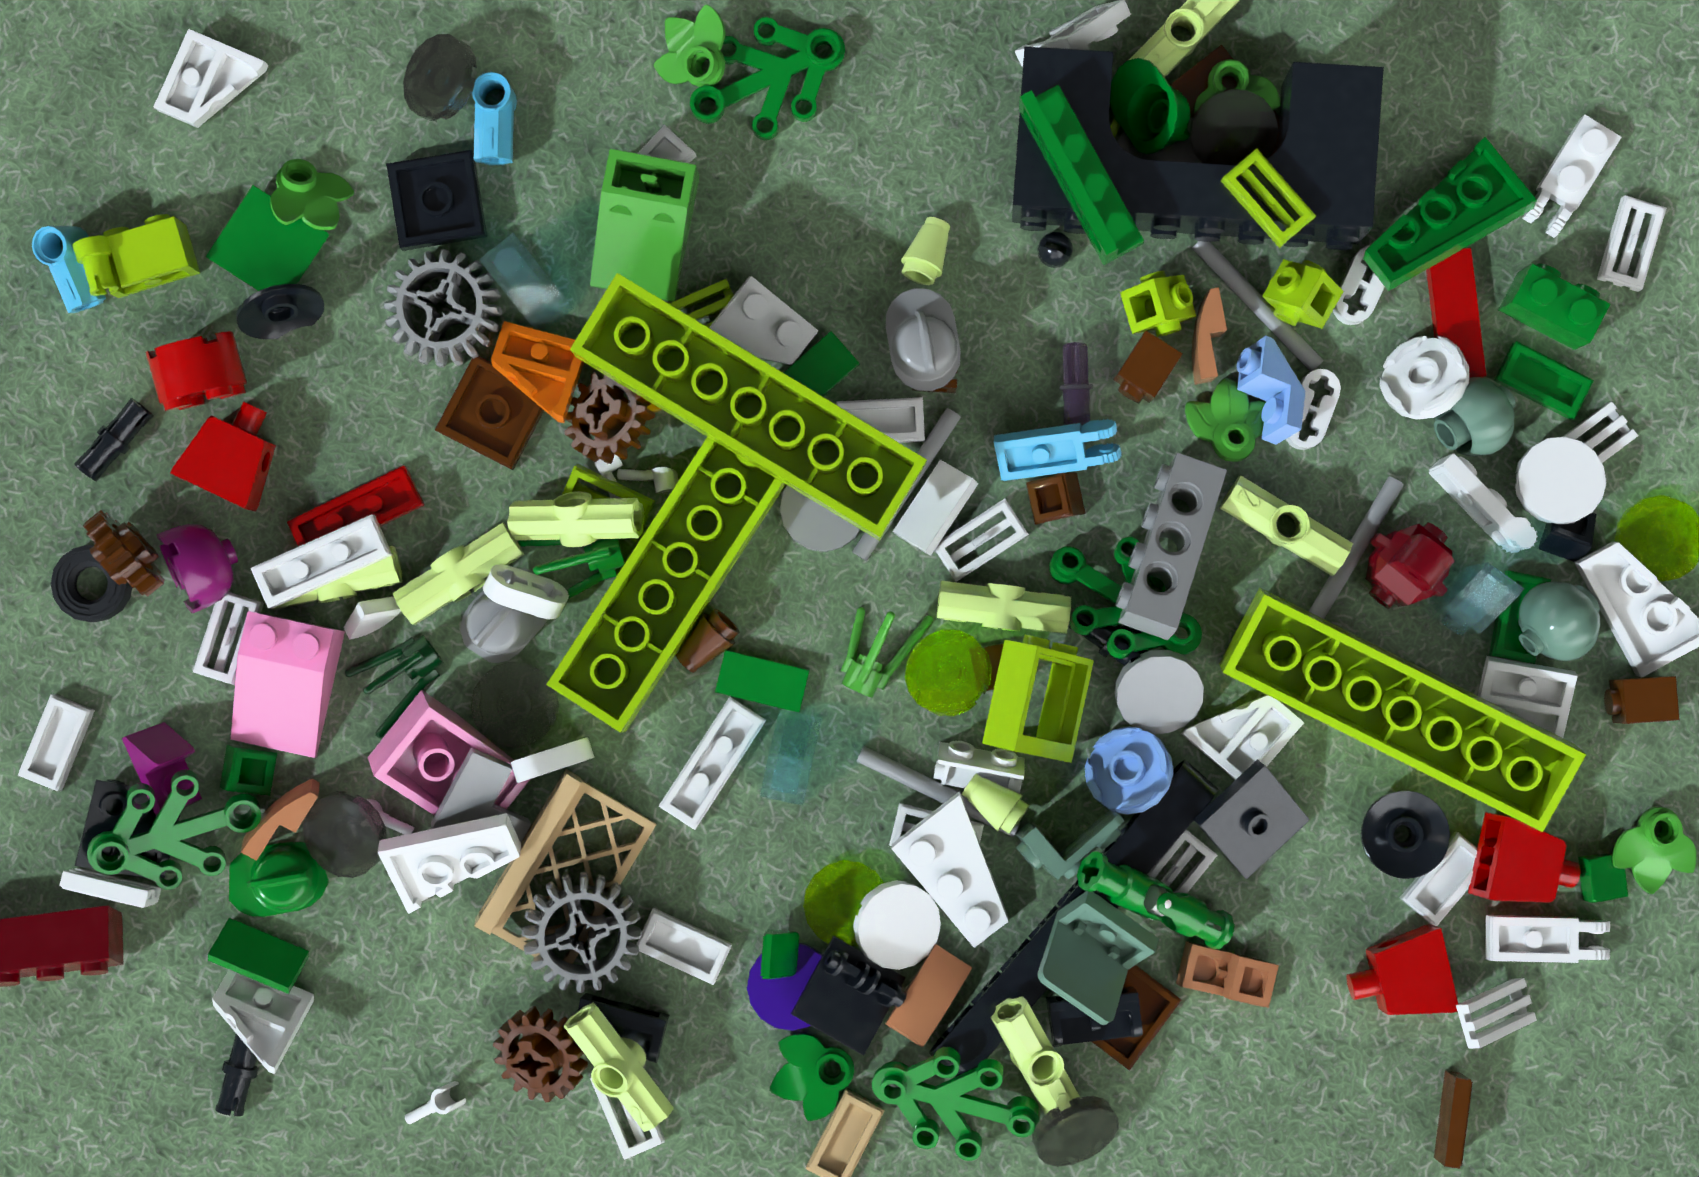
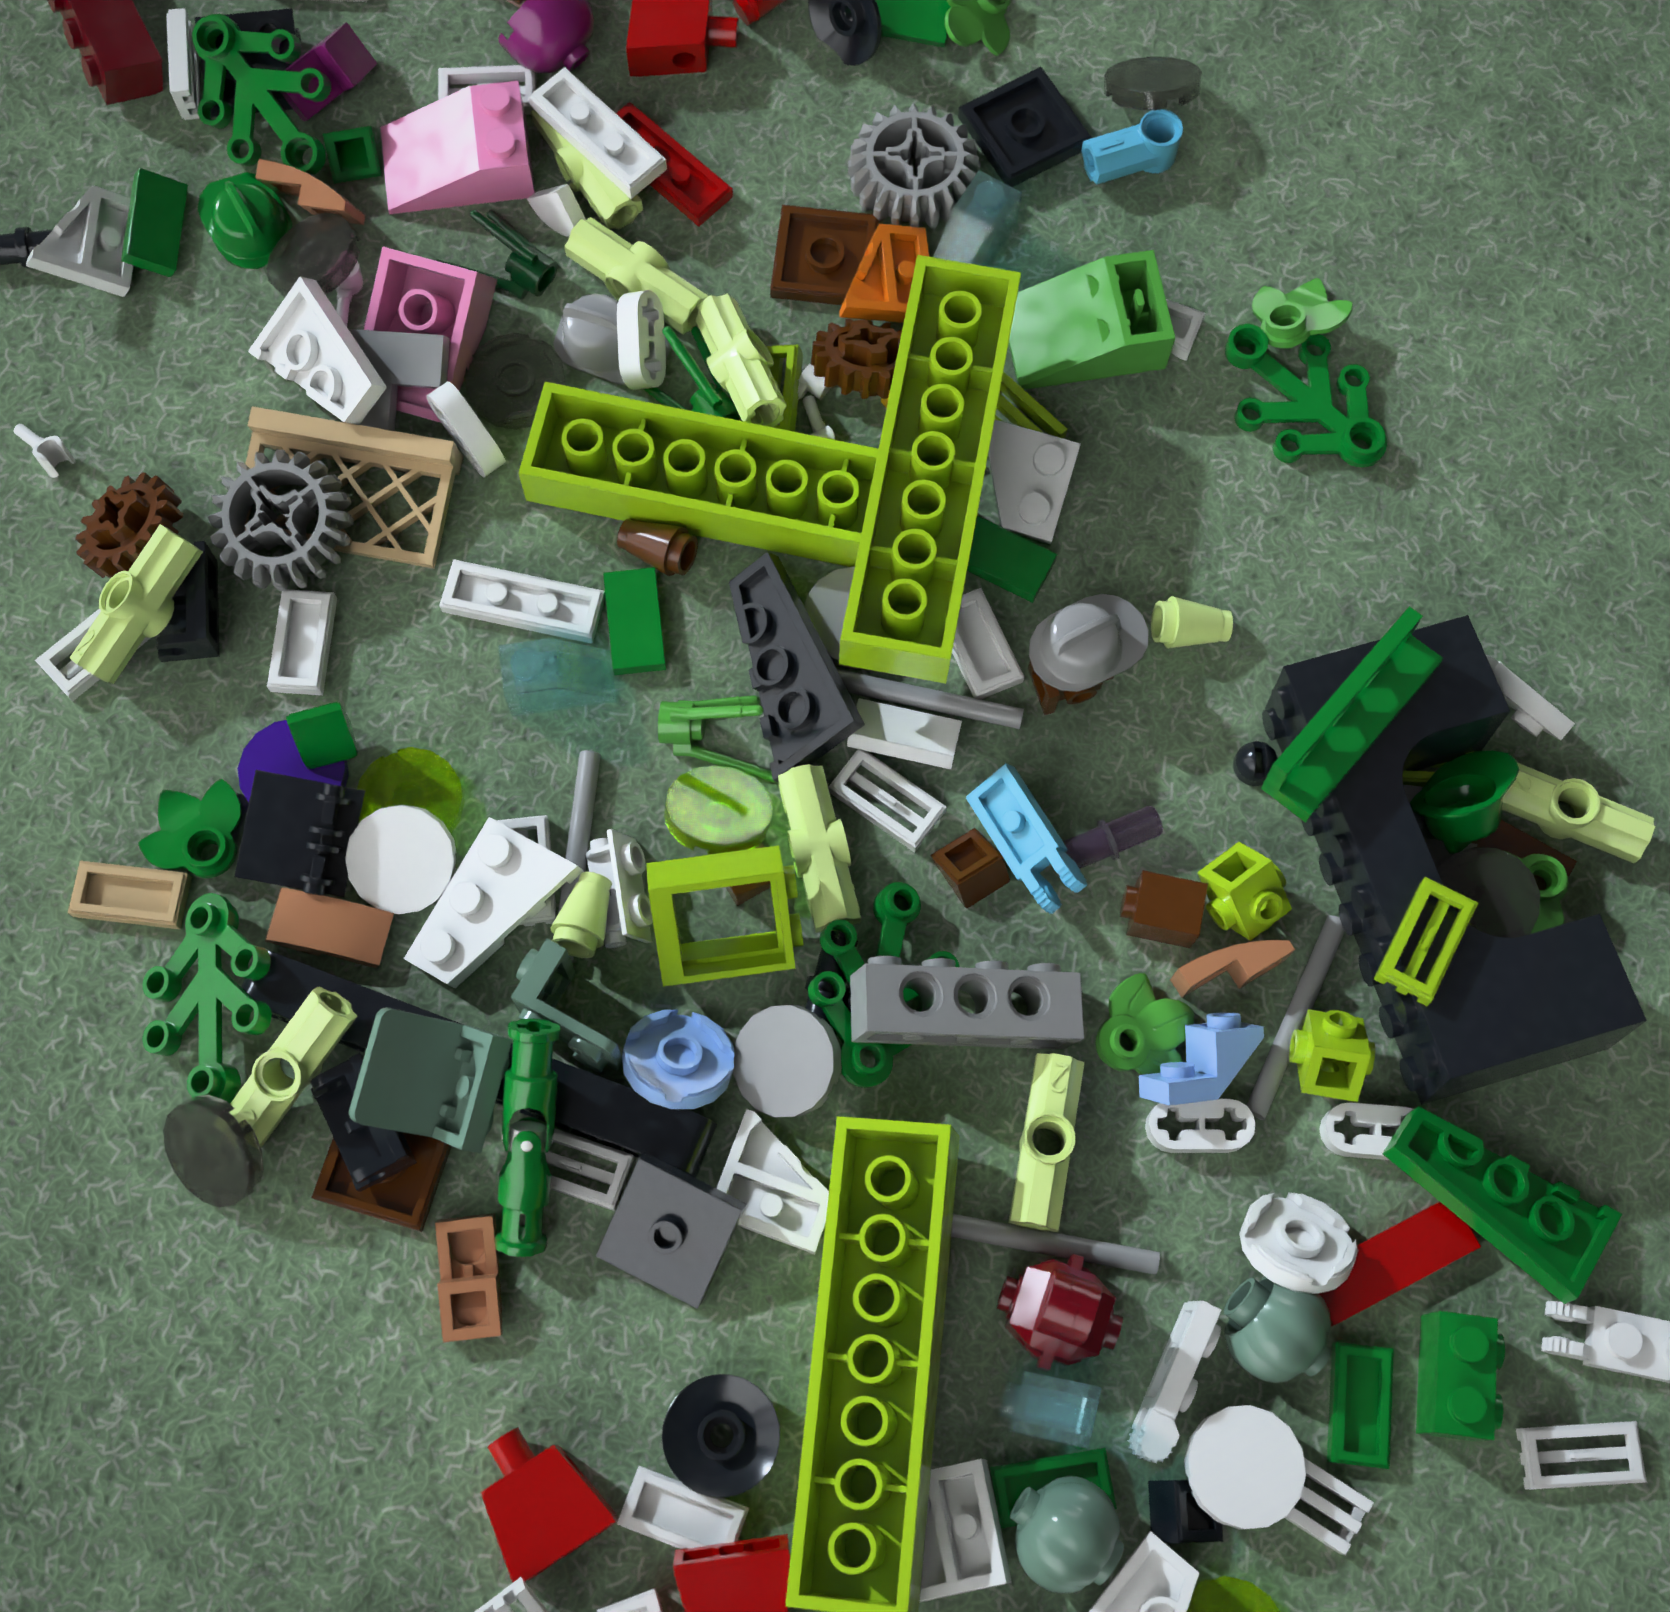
camera: 60 degrees right, 15 degrees down
none -> black wing [729,551,865,782]

